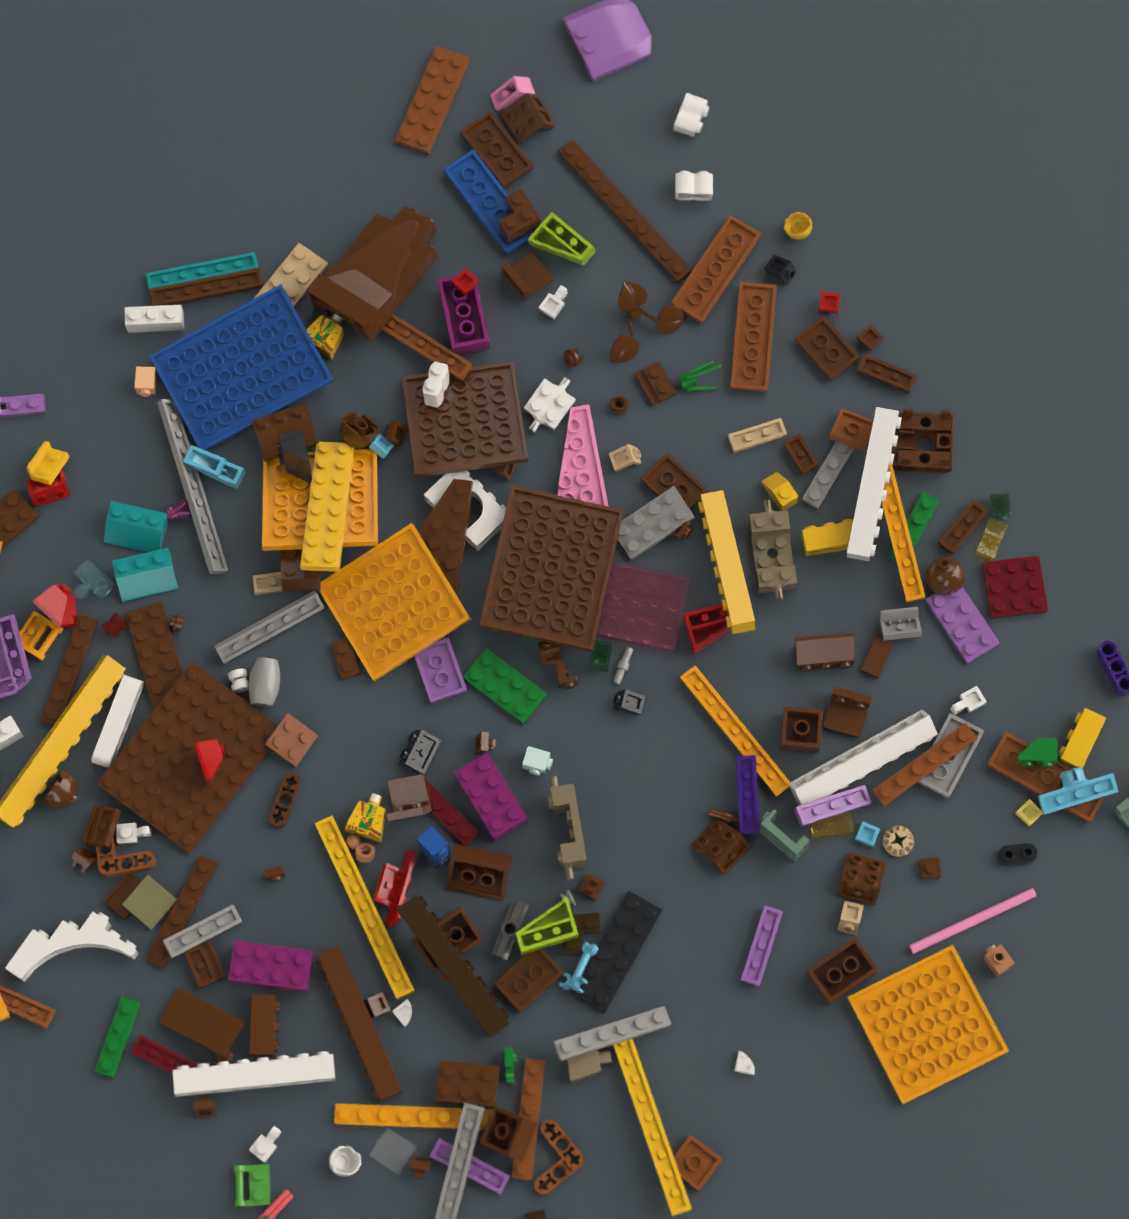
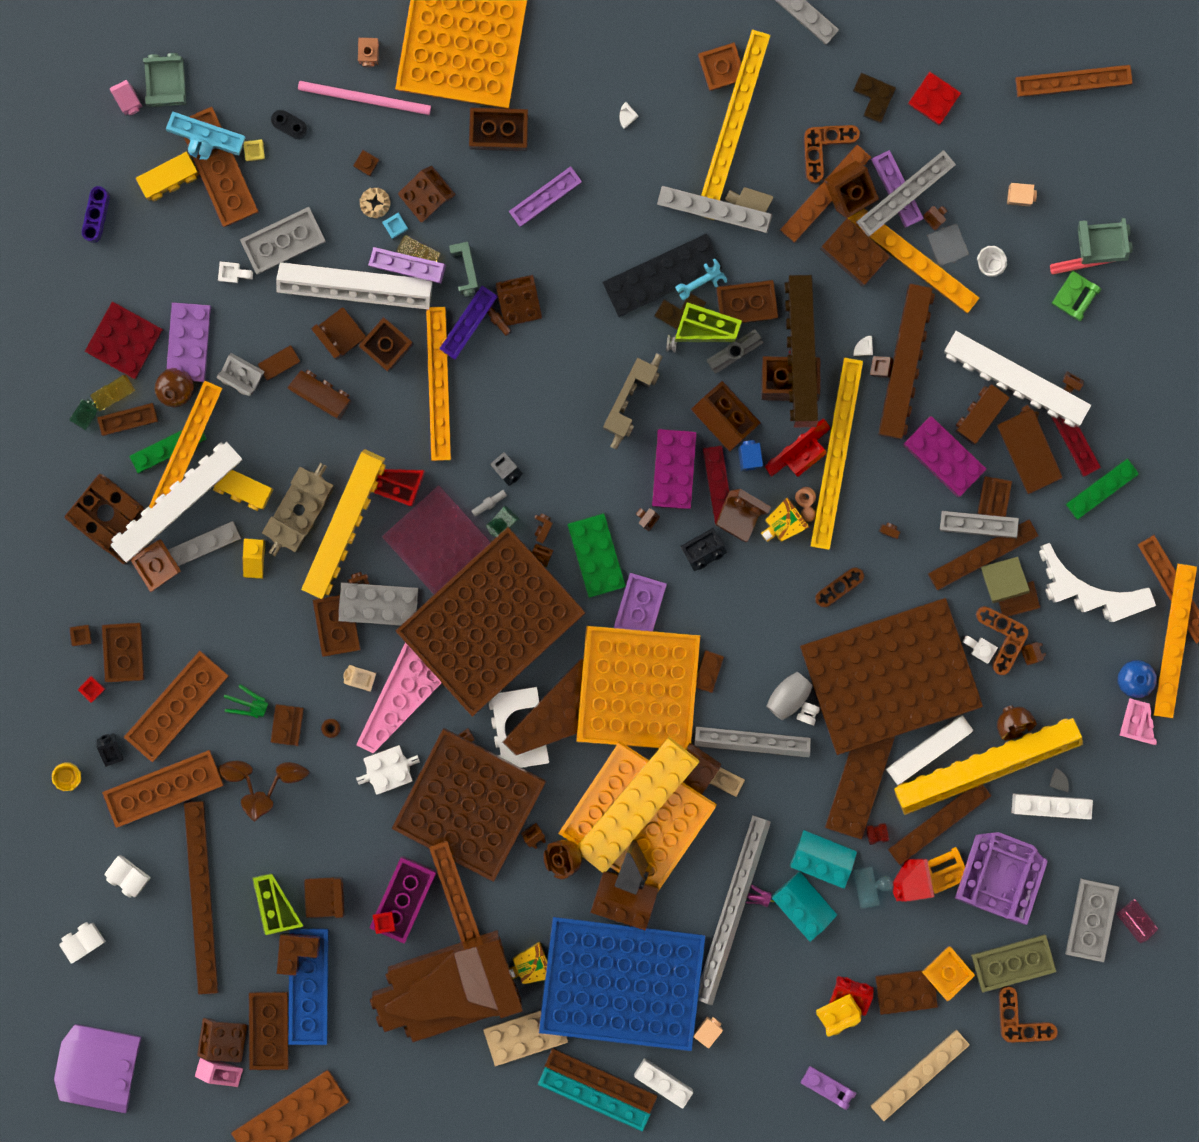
camera: 145 degrees left, 15 degrees up
reddish brown plate [82,806,121,847] -> none
reddish brown plate [169,613,184,631] -> none
medium azure slope [183,445,245,490] -> none
red slope [194,739,226,786] -> none
white plate [249,1126,282,1163] -> none
dark orange plate [264,713,318,767] -> none
medium azure tile [369,434,394,459] -> none
white brick [423,362,450,408] -> none
green plate [504,1047,517,1083] -> none
light aqua brick [522,746,553,776] -> none
white plate [539,285,568,319] -> none
reddish brown plate [563,348,584,368] -> none
reddish brown tile [579,873,605,901] -> none
tan tile [727,418,787,454] -> none
reddish brown plate [783,433,819,475] -> none
tan bracket [838,901,864,935] -> none
reddish brown plate [857,354,917,394] -> none
dark orange plate [872,723,977,807] -> none
green slope [1016,738,1057,768] -> none

